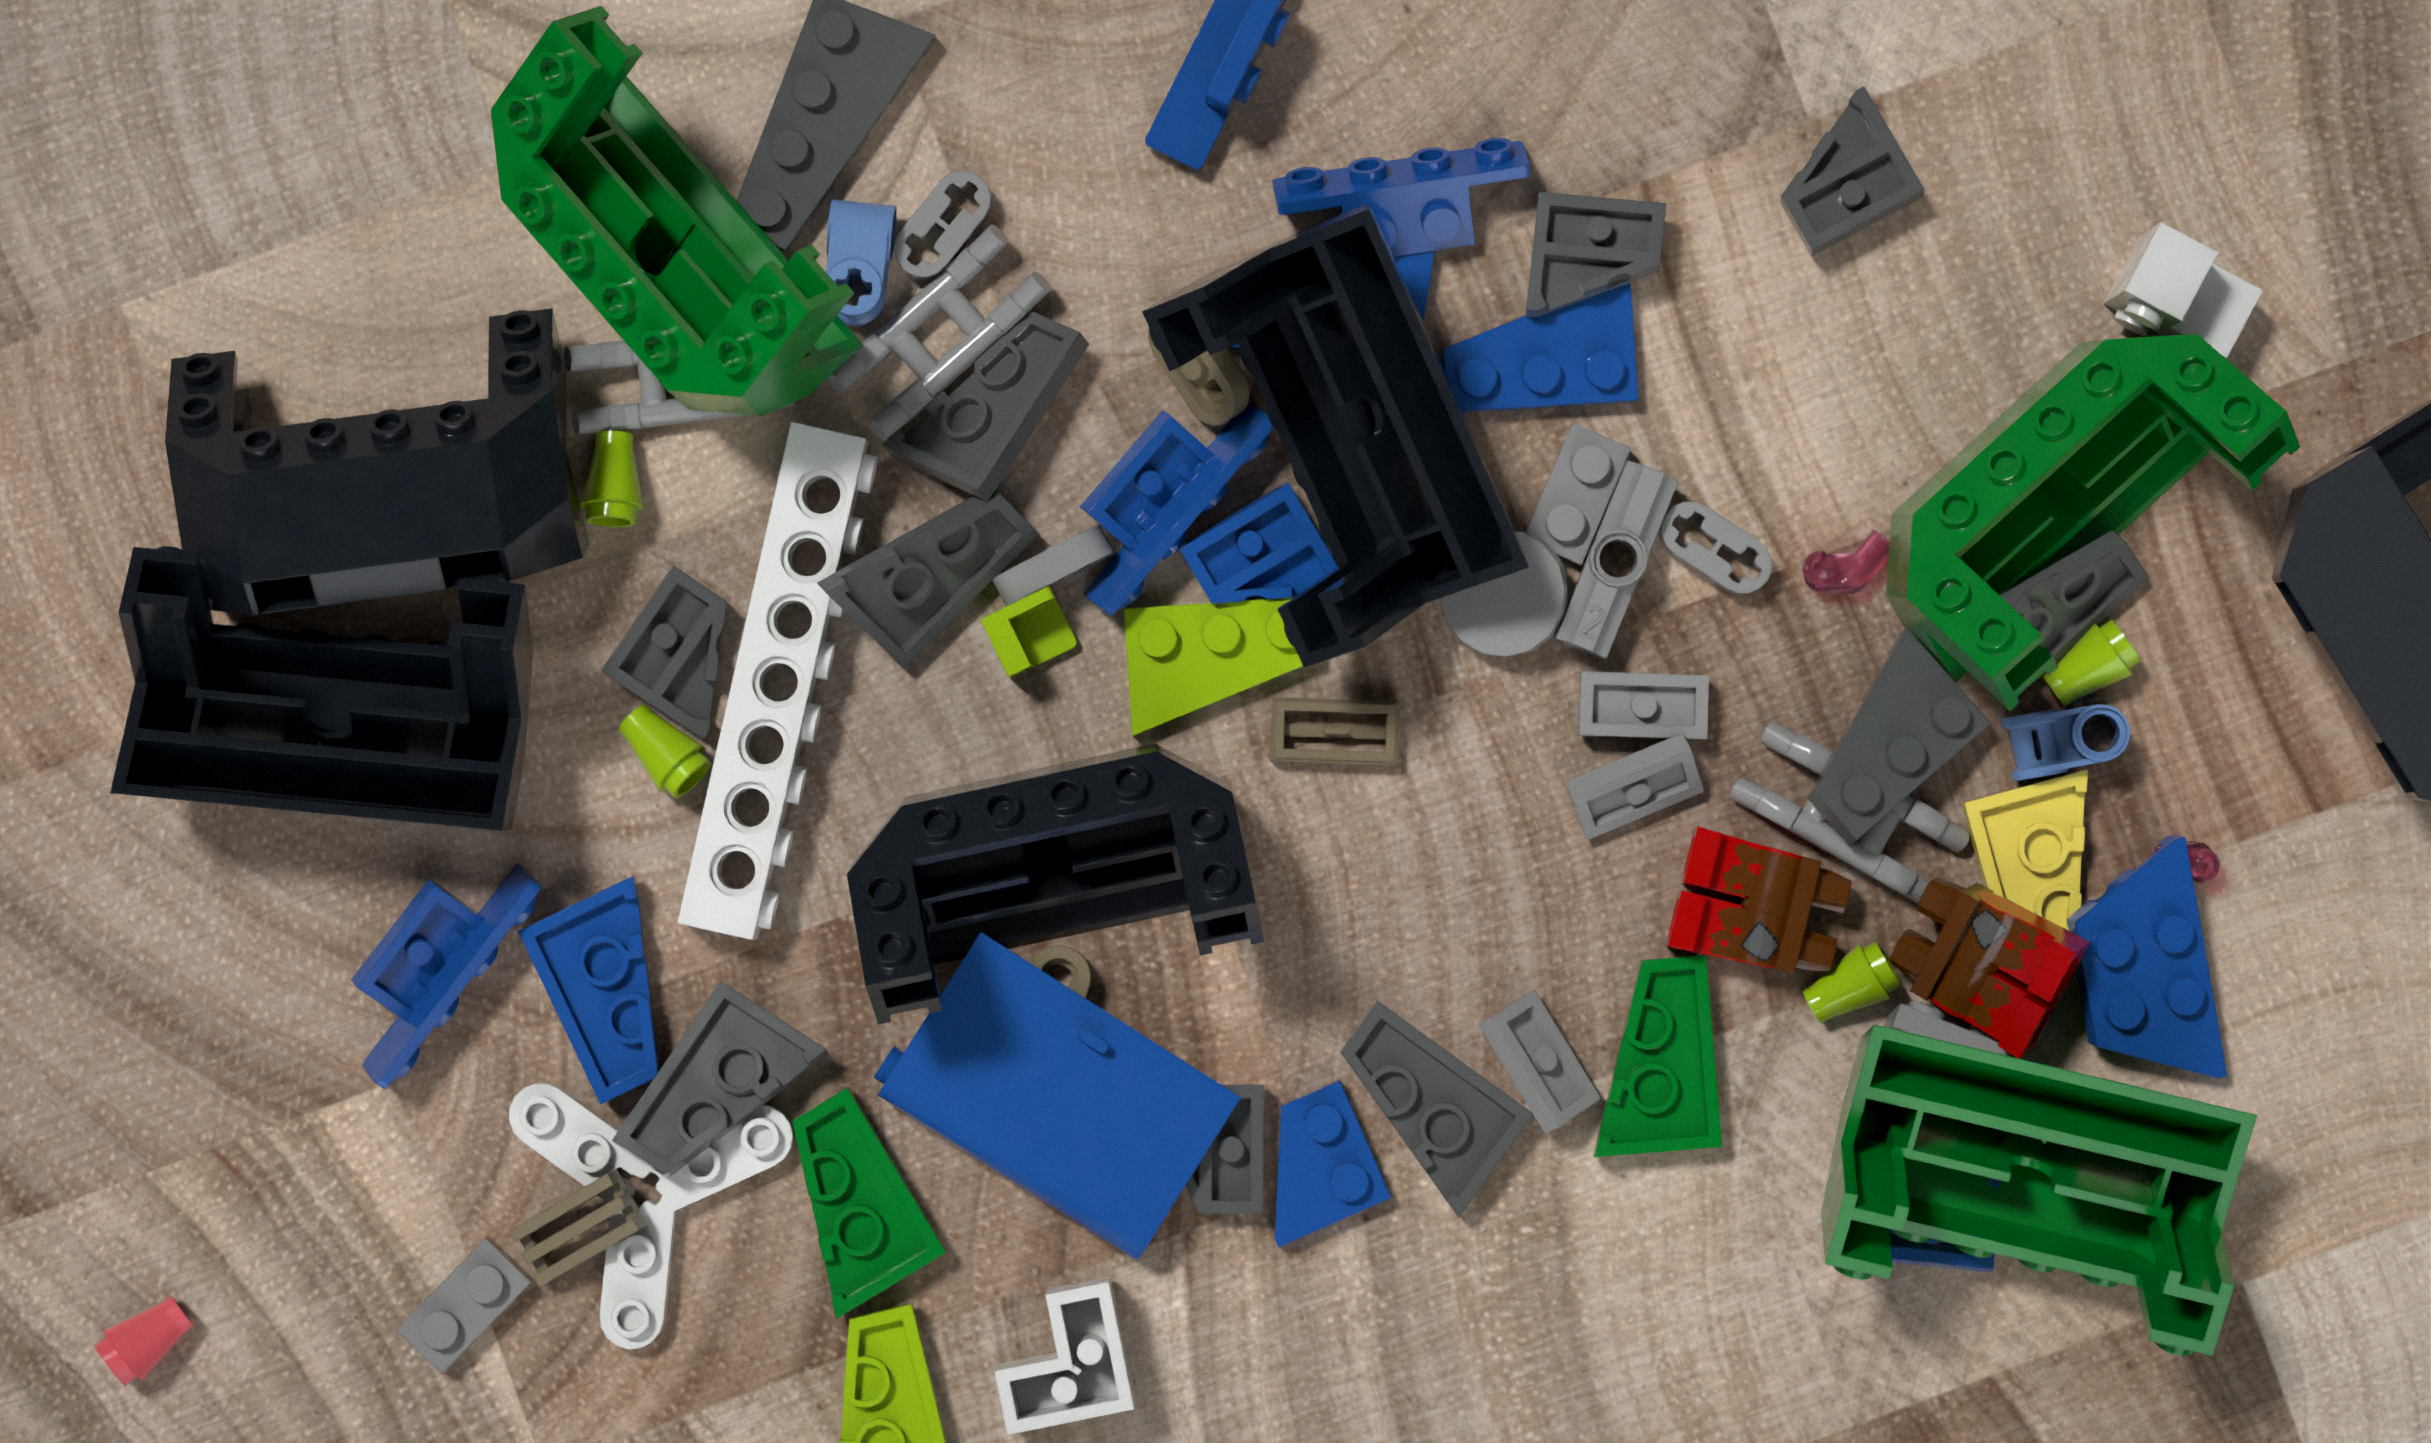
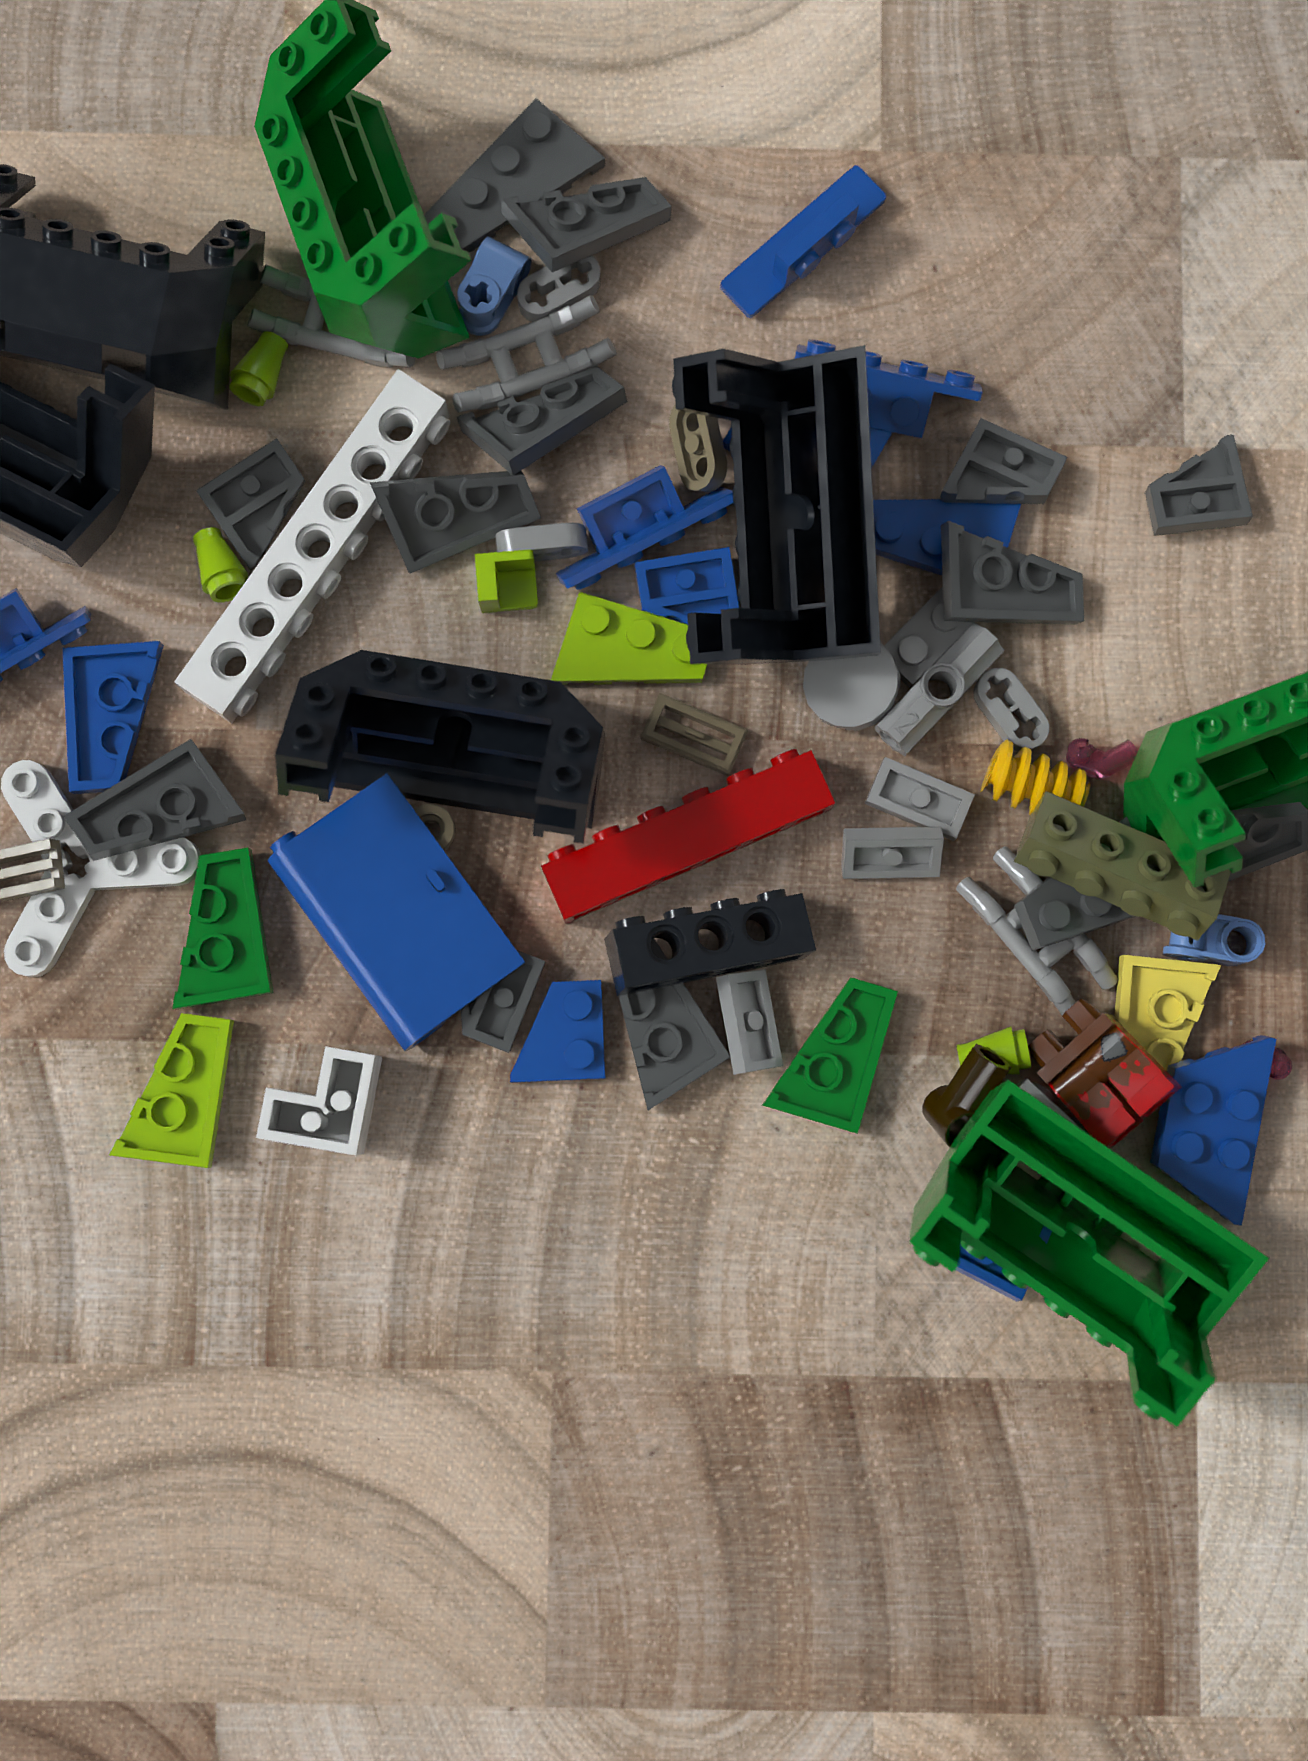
camera: 10 degrees right, 5 degrees down
reddish brown hips [1665,826,1852,974] -> none
lime cone [2043,619,2142,707] -> none
none -> dark grey wing [501,177,672,273]
none -> red brick [541,749,835,924]
none -> black brick [604,889,816,996]
none -> dark brown piece [922,1044,1012,1147]
none -> dark grey wing [941,521,1084,625]
none -> yellow piece [980,739,1091,815]
none -> olive brick [1013,791,1231,941]

